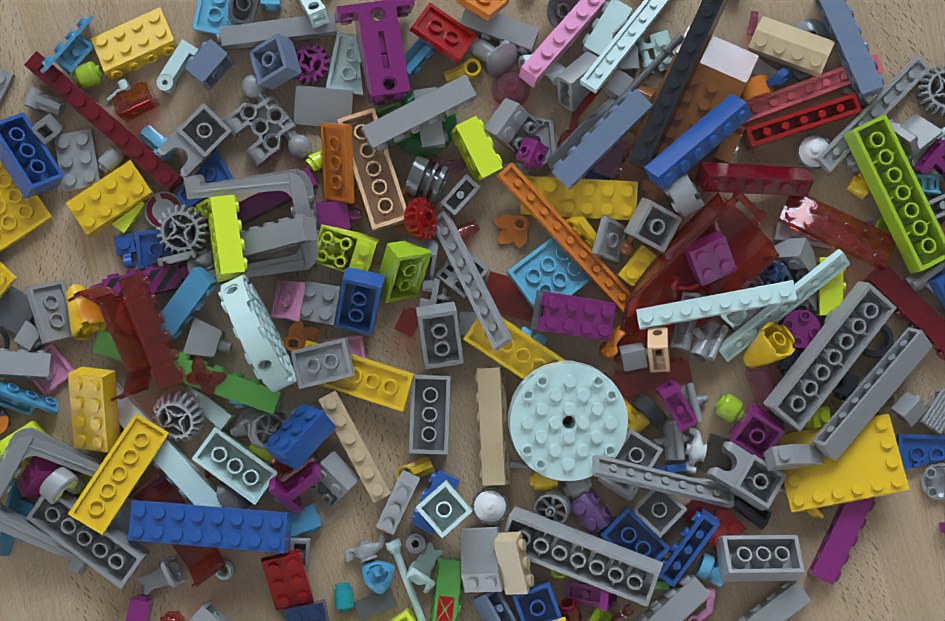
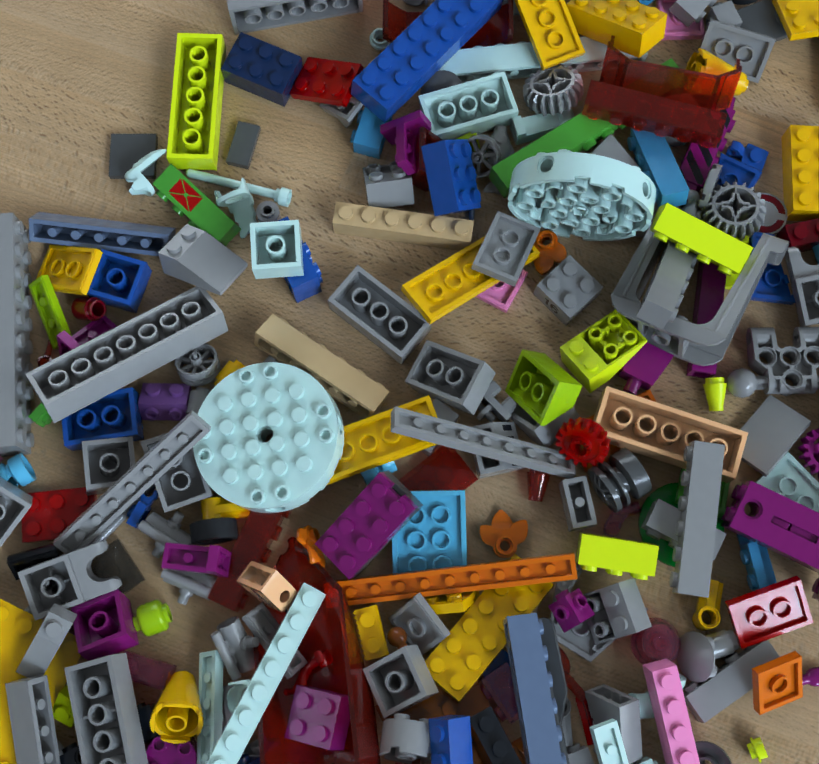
camera: 125 degrees right, 10 degrees down
neon yellow piece [112,202,146,234] -> none
clear red animal [186,356,228,395] -> none
bright pink tile [271,280,306,321] -> none
orange tile [321,122,355,203] -> none
teal brick [333,582,355,612] -> none
blue brick [334,267,385,336] -> none
light grey piece [344,533,386,563] -> none
dark azure piece [362,560,395,594] -> none
light grey brick [376,470,420,535] -> none
clear red brick [394,307,418,338] -> none
yellow piece [396,455,435,480] -> none
white piece [471,487,509,526] -> none
tan brick [493,532,534,595] -> none
light grey brick [619,342,649,372] -> none
blue brick [659,508,720,587] -> none
white piece [684,427,707,475] -> none

